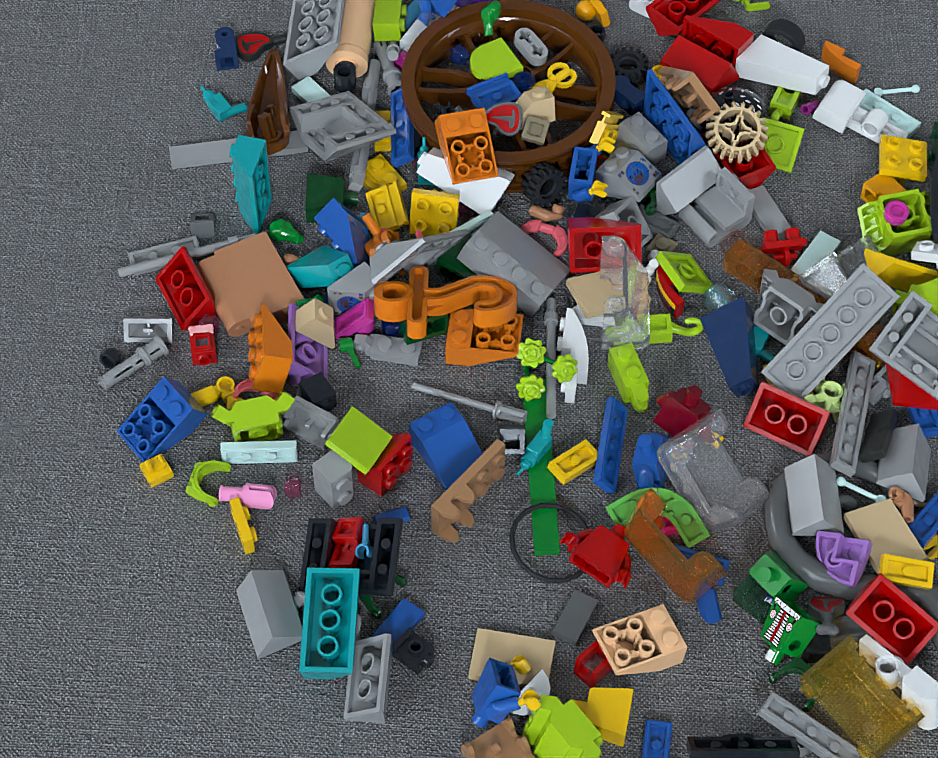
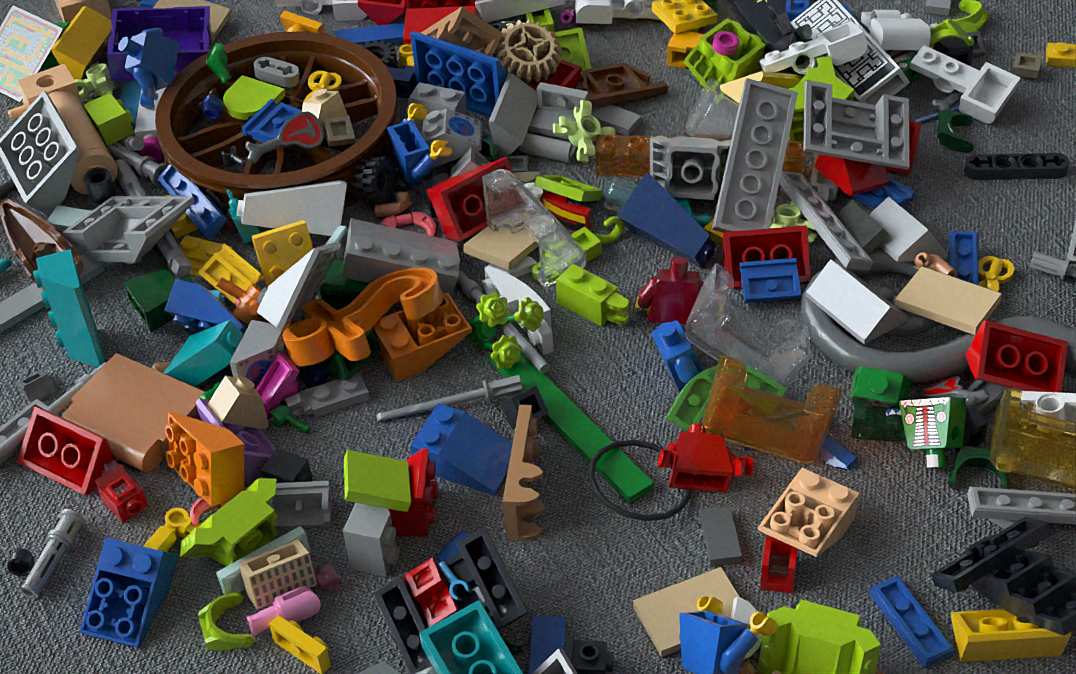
camera: 30 degrees left, 10 degrees down
light grey slope [123,314,173,343] -> none
yellow tile [139,453,174,488] -> none
green animal [268,219,304,244] -> none
orange slope [434,108,499,185] -> none
clear blue plate [513,72,536,93] -> none
teal piece [516,419,554,475] -> none
yellow plate [547,439,598,485] -> none
yellow torso [572,687,634,747] -> none
yellow plate [589,111,624,144] -> none
blue tile [593,396,629,494] -> none
red hips [759,227,807,267] -> none
light aqua tile [785,231,841,291] -> none
medium lavender brick [816,531,873,588] -> none
light aqua hinge [836,476,886,503] -> none
yellow plate [879,553,934,590] -> none
none -> tan brick [238,539,317,609]
none -> blue tile [335,23,405,46]
none -> yellowish green pin [553,100,616,163]
none -> reddish brown wing [581,63,669,108]
none -> blue plate [739,258,802,304]

